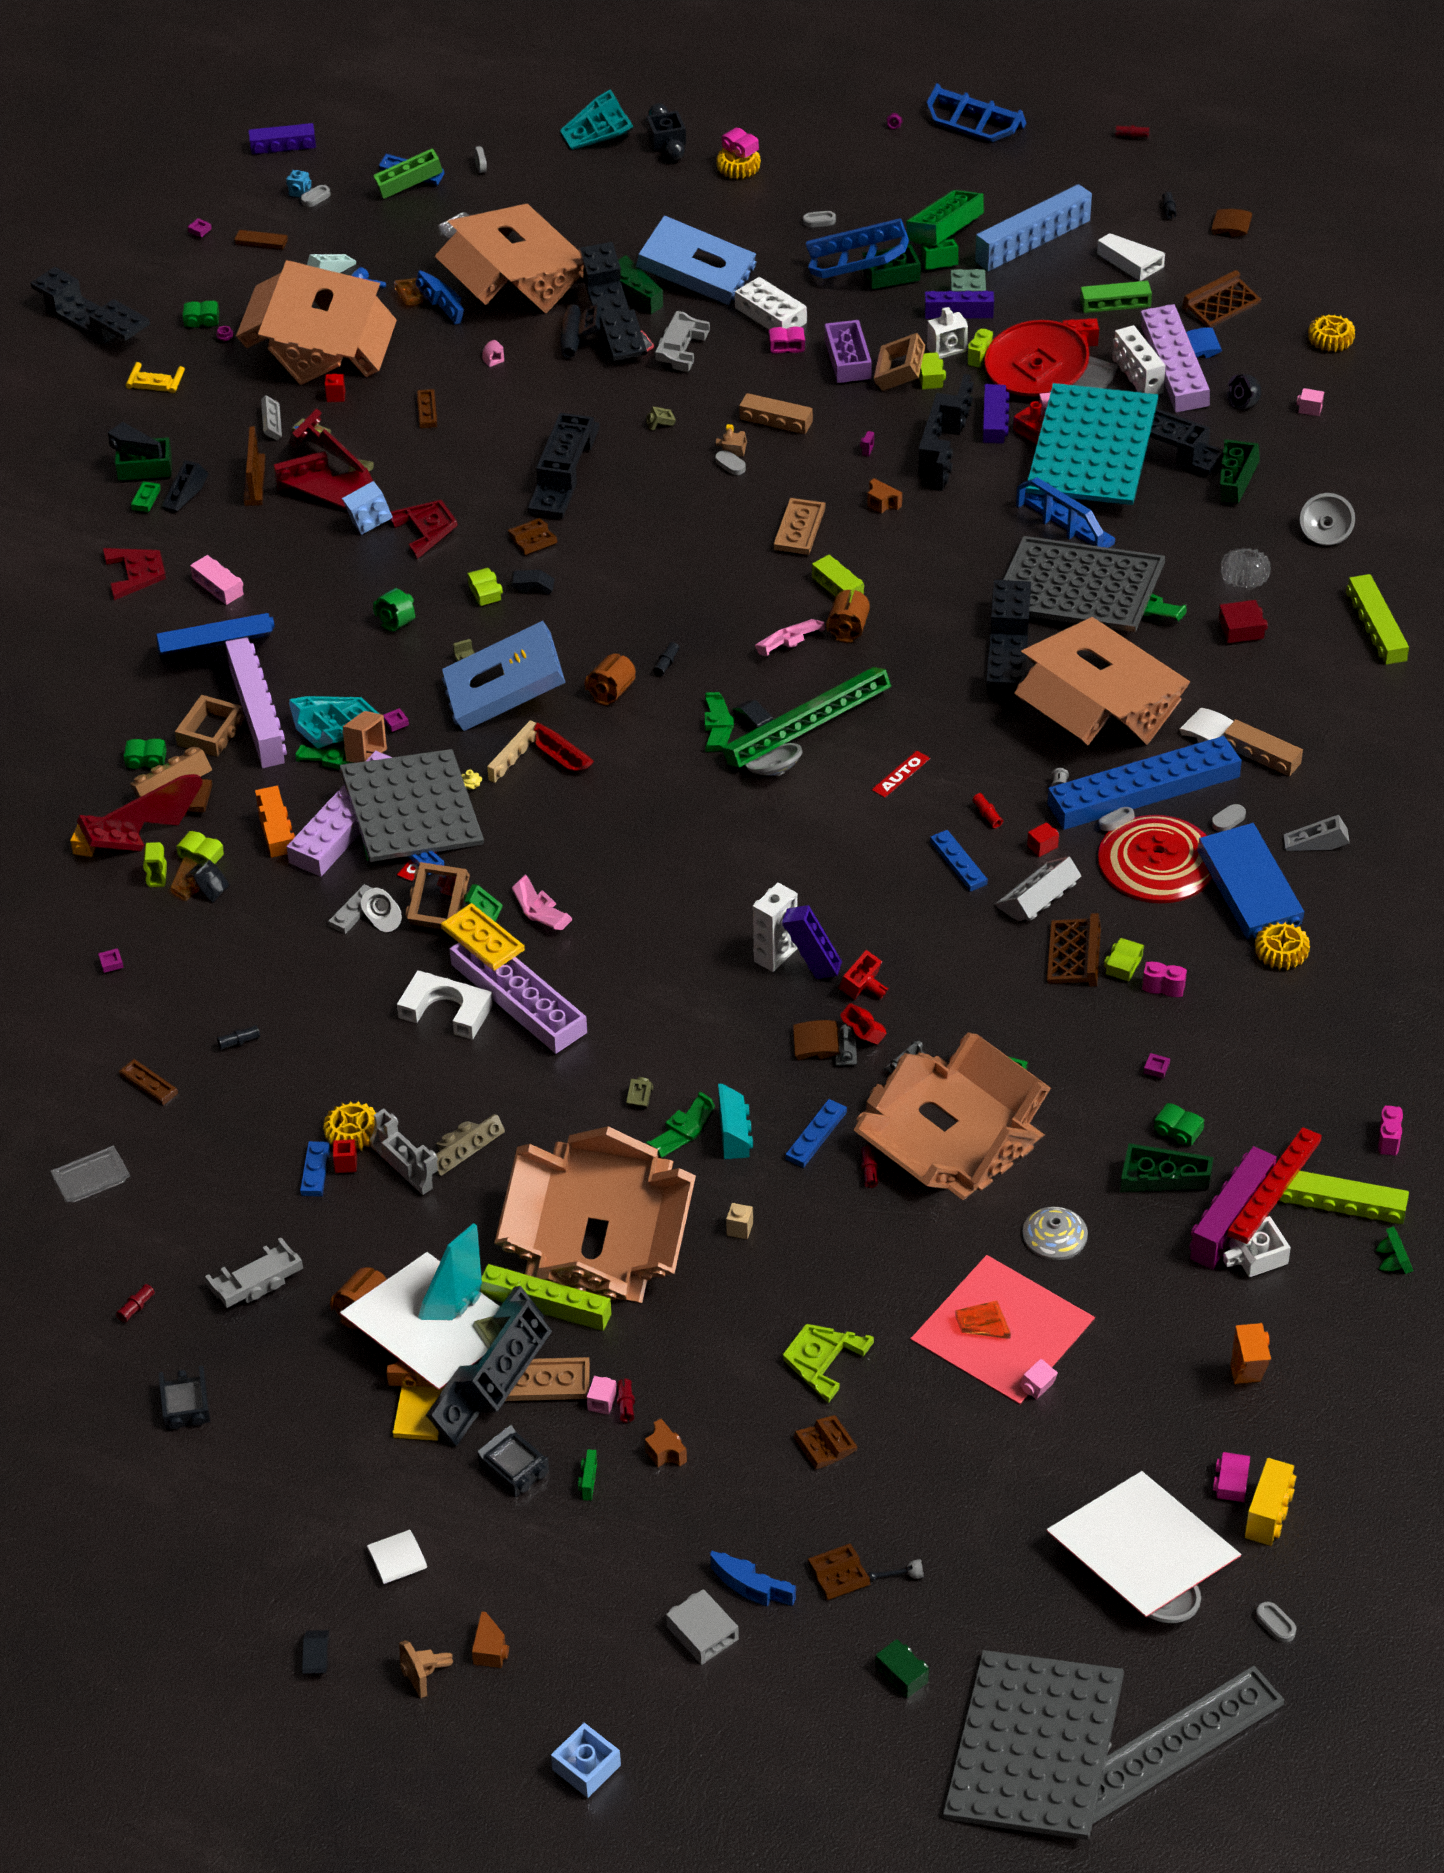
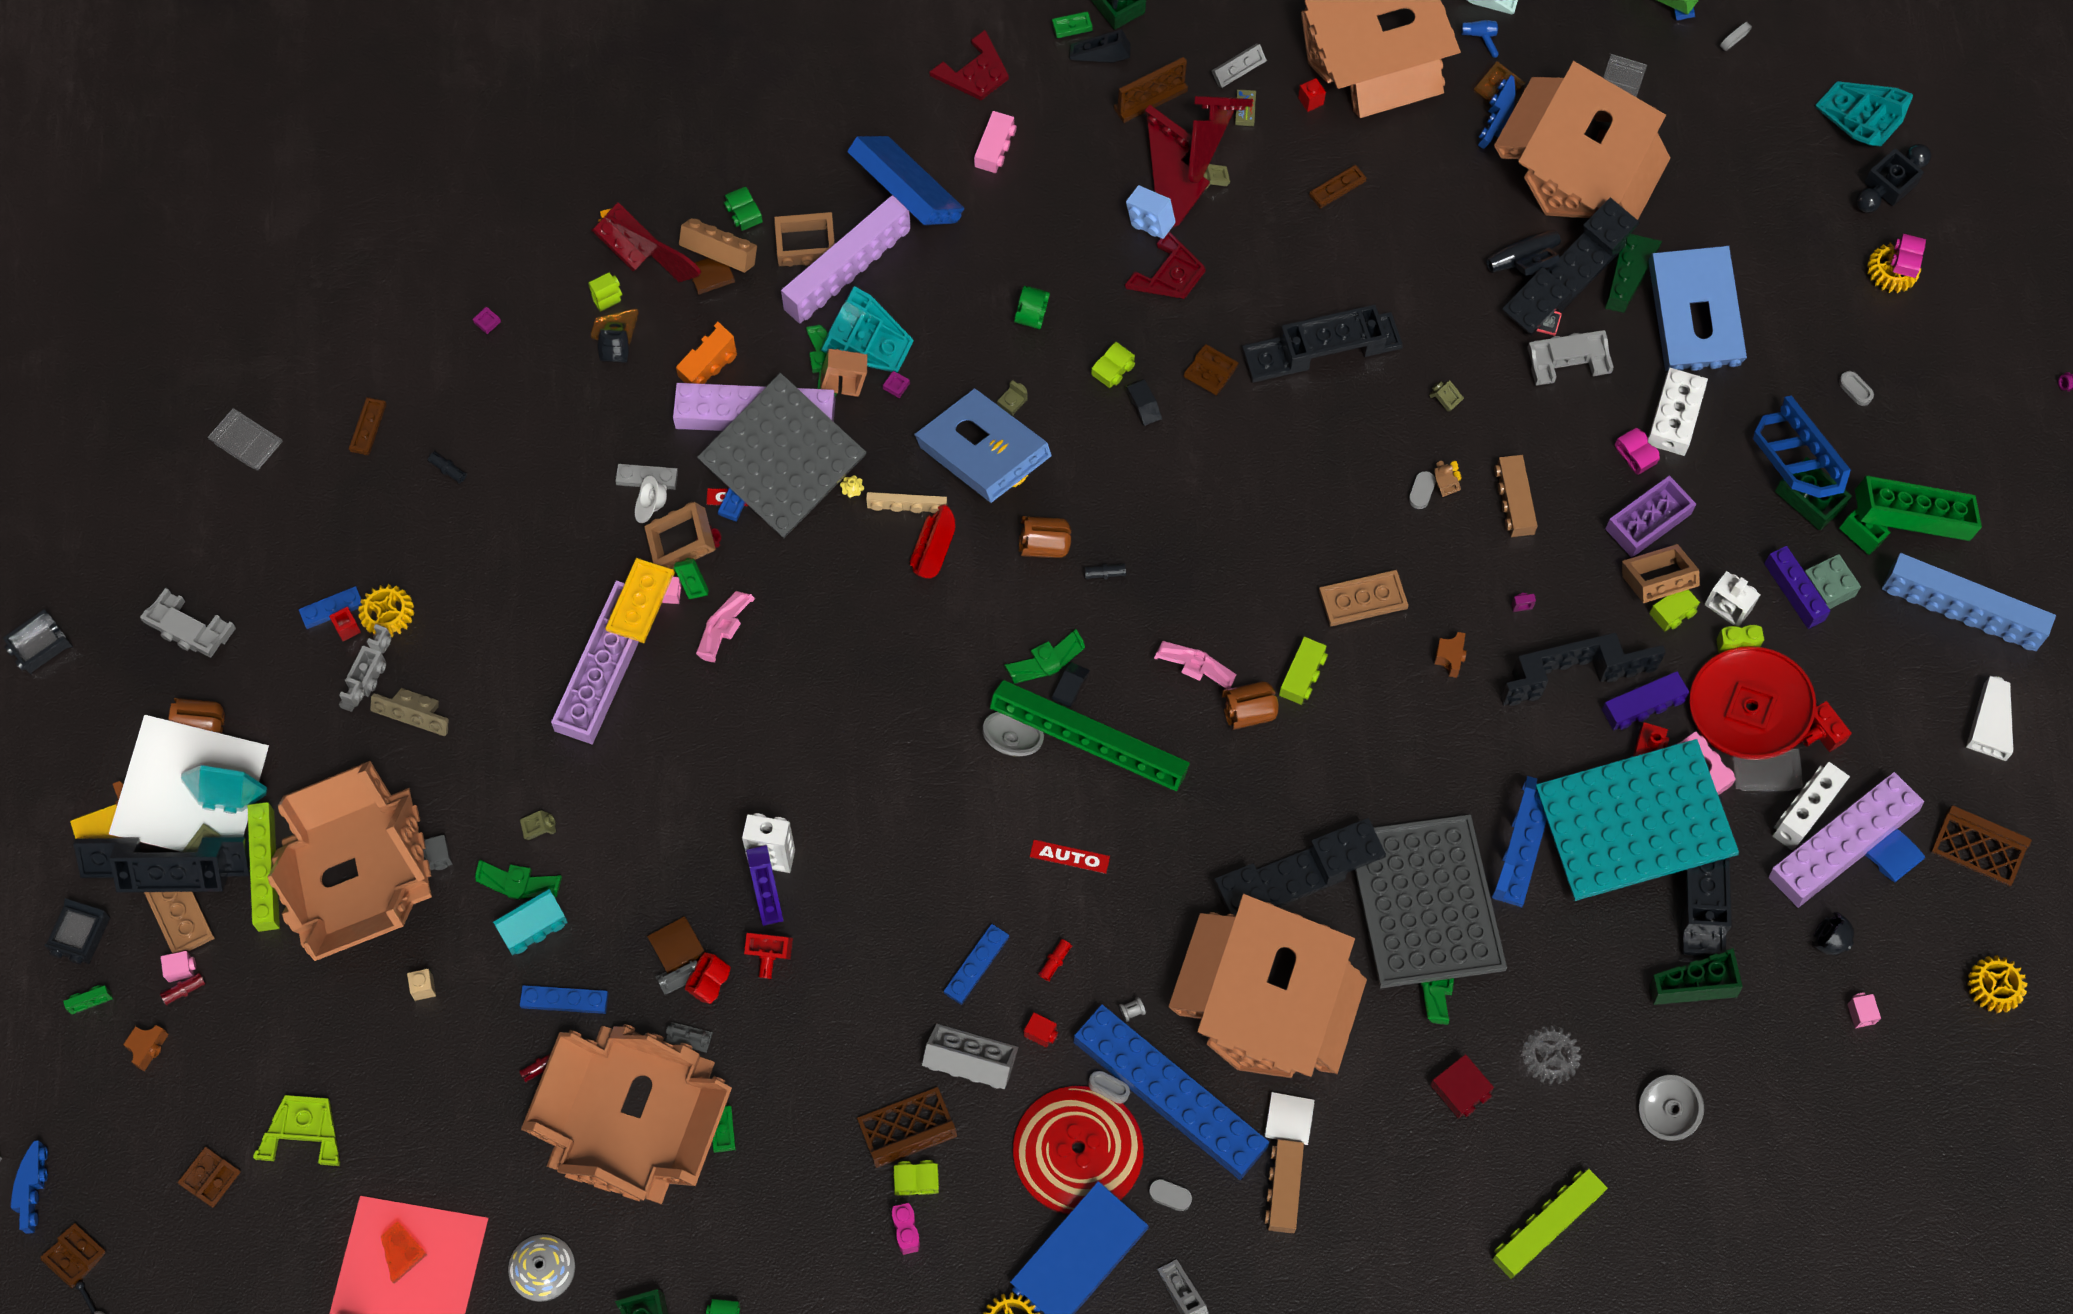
camera: 60 degrees right, 20 degrees up
dark red pin [116,1284,155,1323] -> none
lime brick [177,831,224,864] -> none
white arch [397,971,493,1040] -> none
bright pink brick [482,340,504,367] -> none
bright green brick [1080,281,1152,313] -> none
magenta plate [1144,1053,1170,1079] -> none

